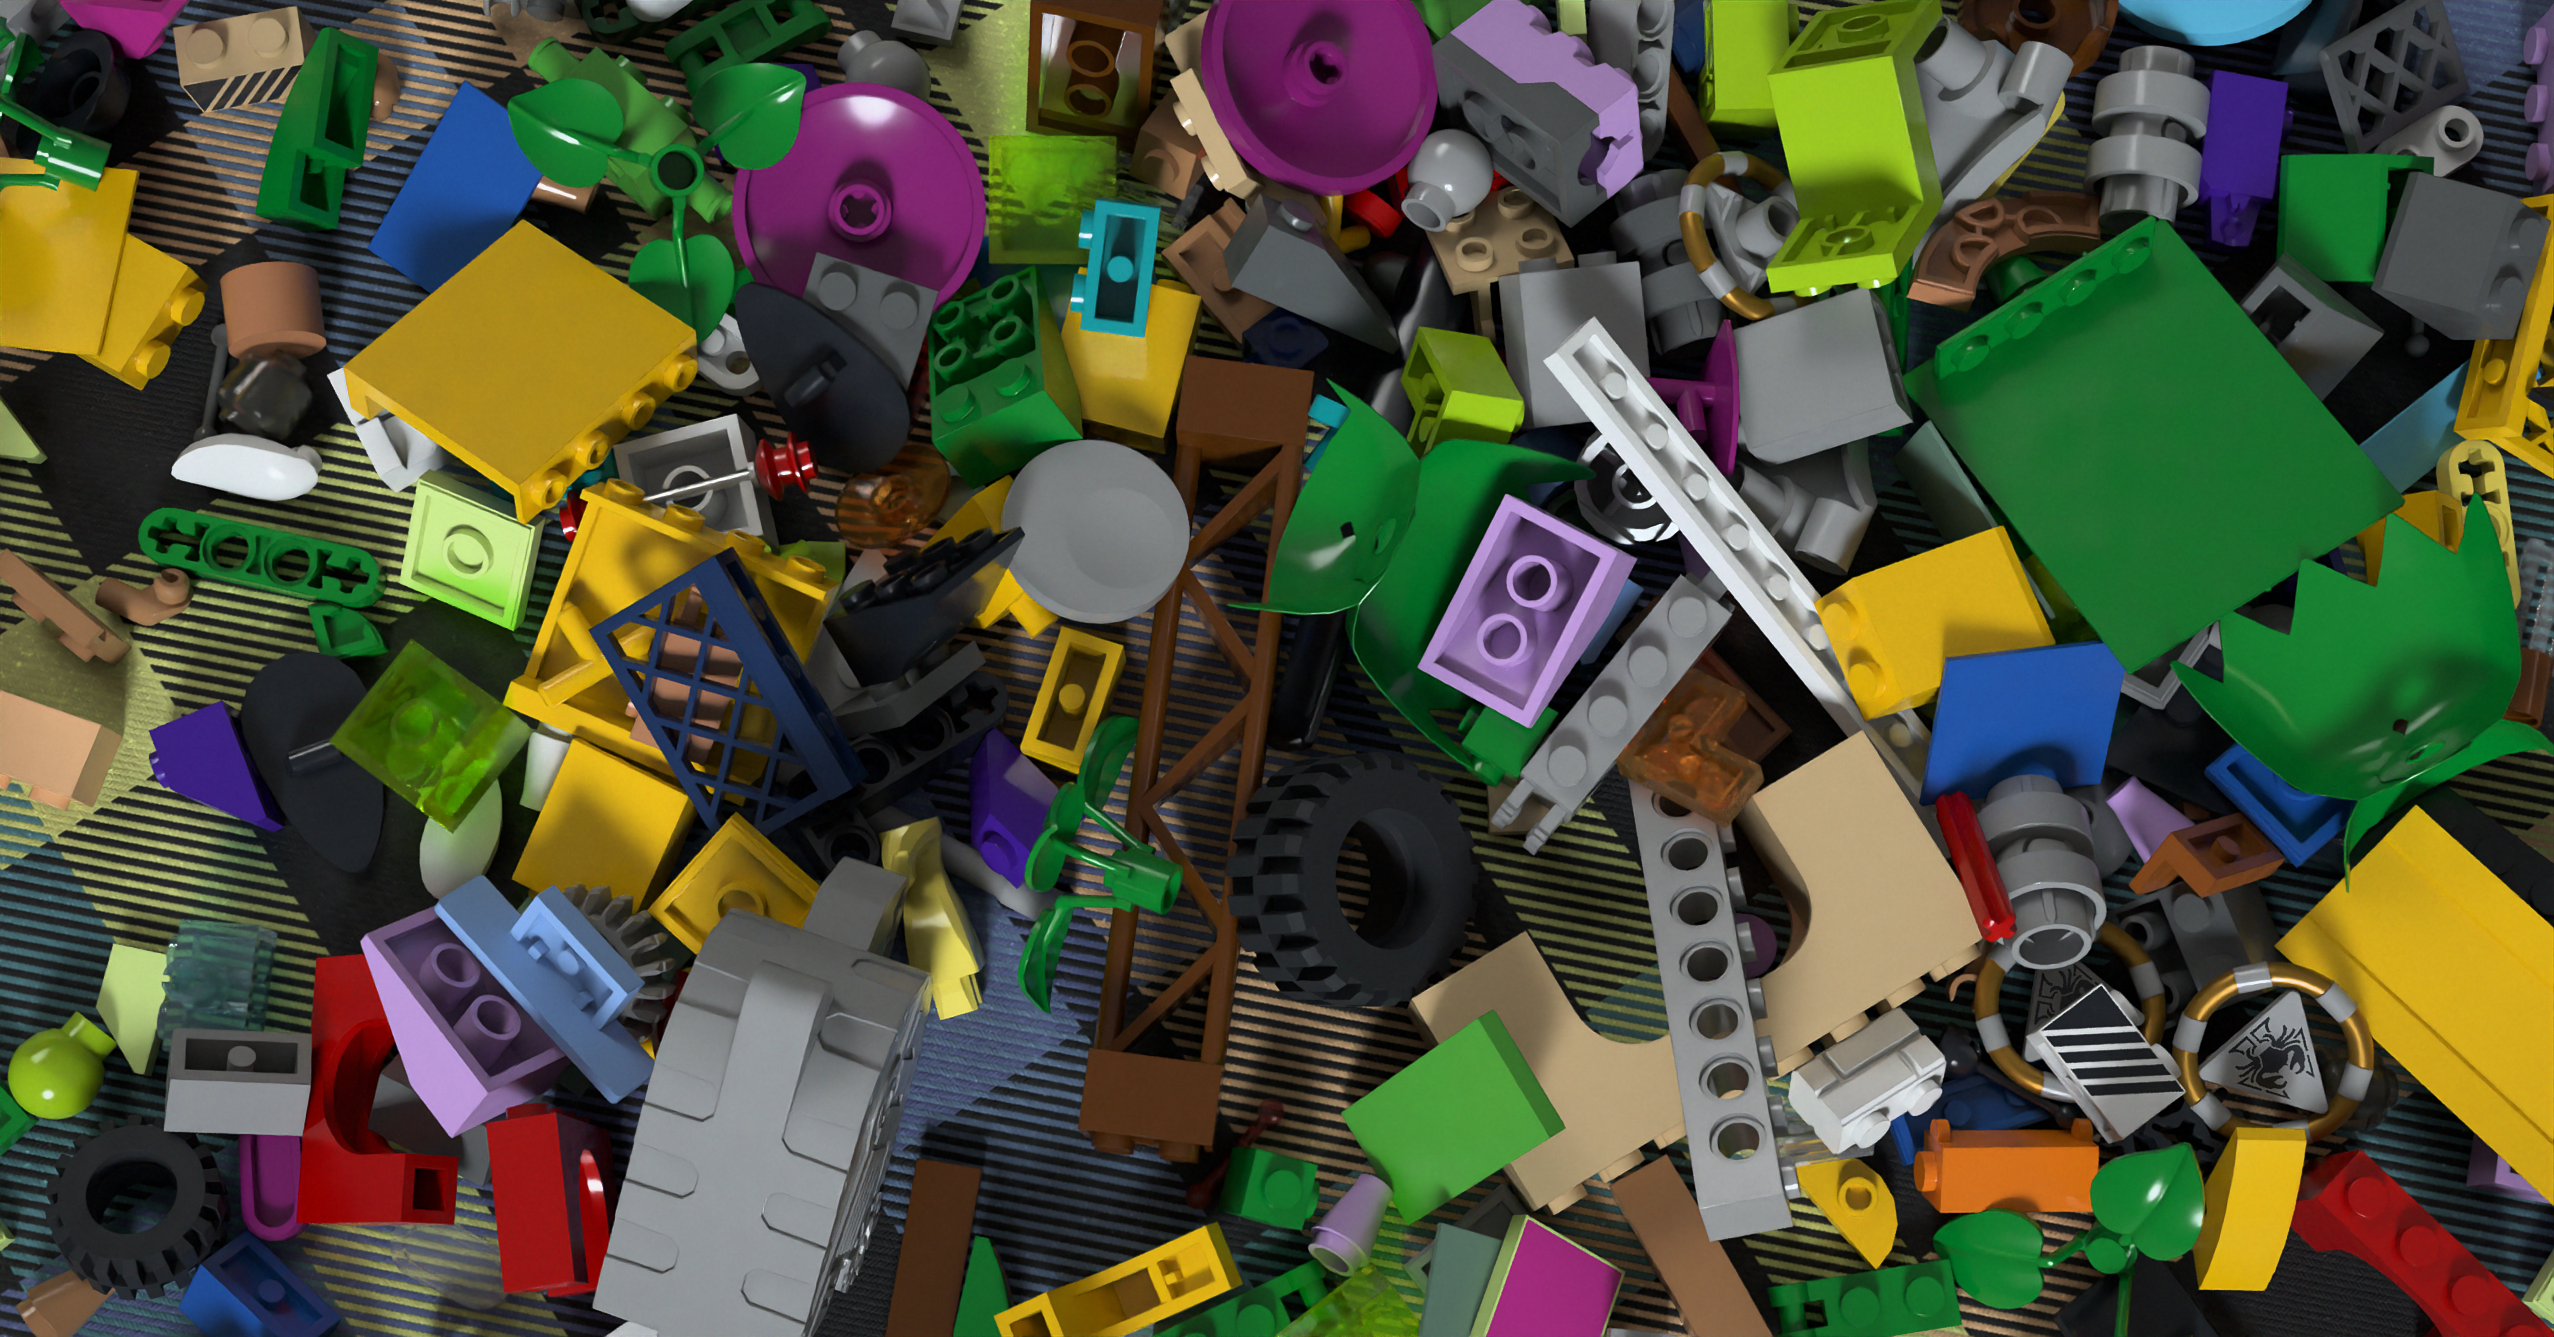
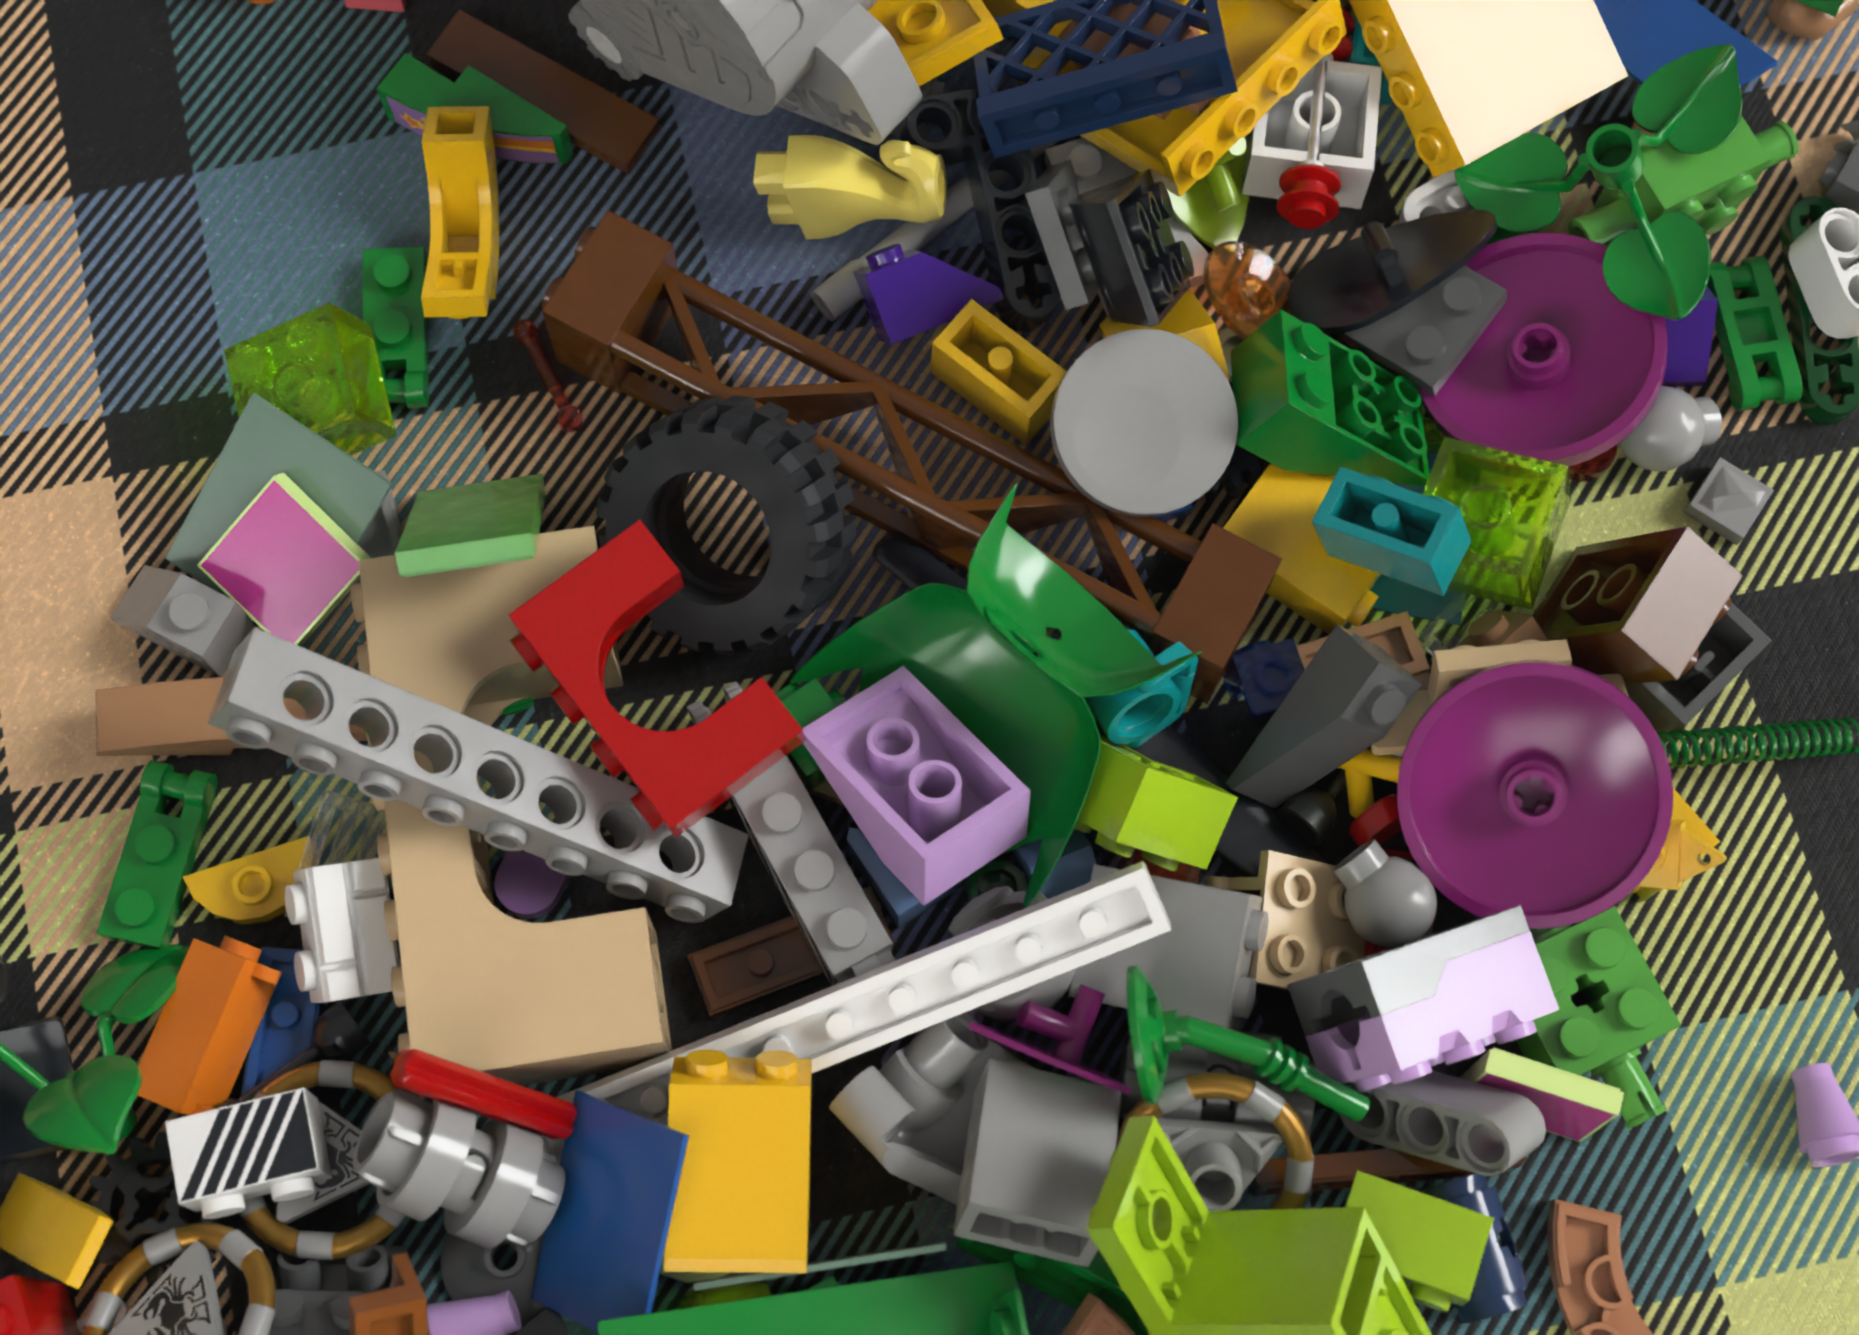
camera: 110 degrees right, 5 degrees down
green plant [1018,714,1183,1014] -> none
green brick [1217,1147,1320,1231] -> none
lavender cone [1308,1174,1394,1276] -> none
clear orange plate [1616,667,1764,828] -> none
none -> red arch [509,520,804,838]
none -> green dish [1126,965,1370,1123]

